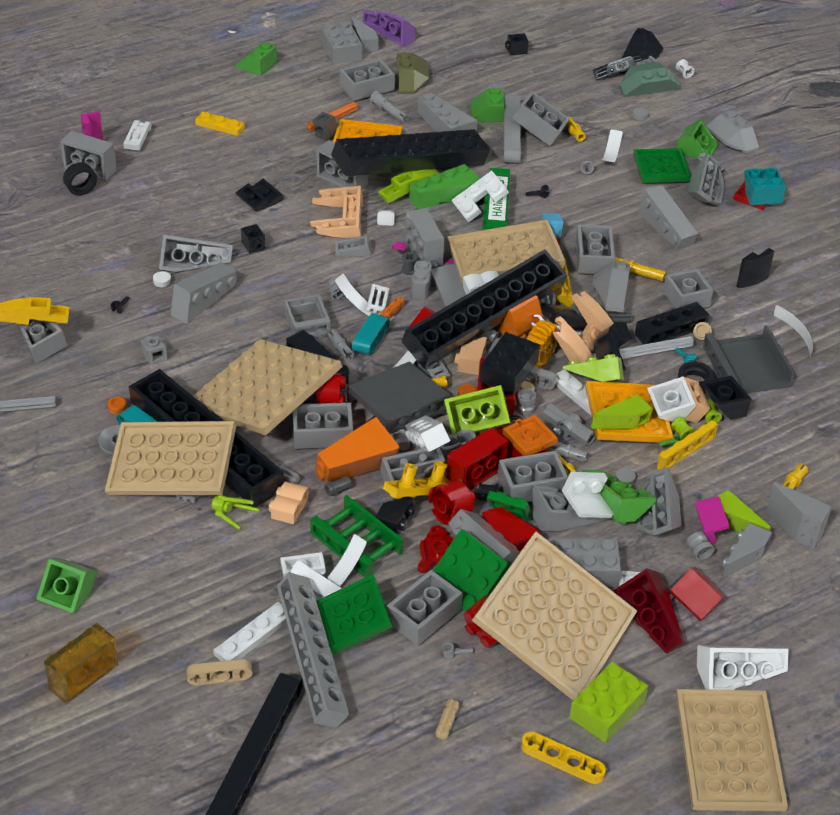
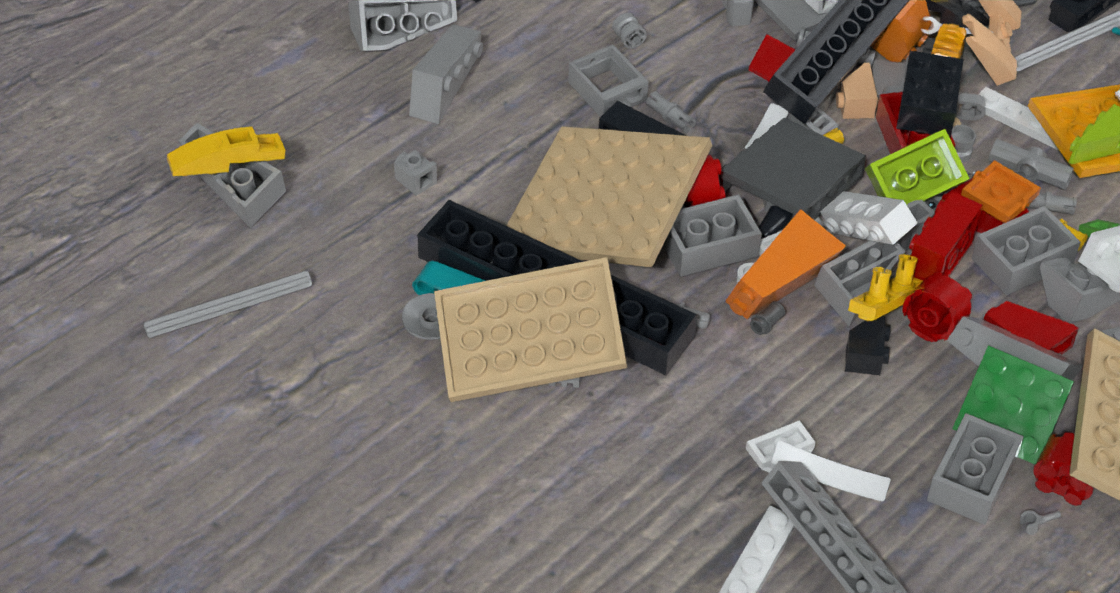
camera: 15 degrees left, 5 degrees up
bright green slope [36,558,97,613] -> none
orange tile [107,396,127,415] -> none
black hand [110,296,130,314] -> none
white tile [153,271,171,288] -> none
lime plant [211,495,260,530] -> none
light nougat brick [269,481,308,525] -> none
green fence [310,495,403,577] -> none
white sticker [314,534,367,600] -> none
green plate [316,574,393,655] -> none
white sticker [335,274,394,321] -> none
teal beam [352,313,390,356] -> none
white tile [366,284,389,313] -> none
orange axle [380,296,405,319] -> none
red tile [418,525,454,573] -> none
orange tile [458,384,477,396] -> none
black bush [478,482,499,500] -> none
green plate [487,491,532,520] -> none
lime slope [563,354,624,382] -> none
black arch [595,322,632,371] -> none

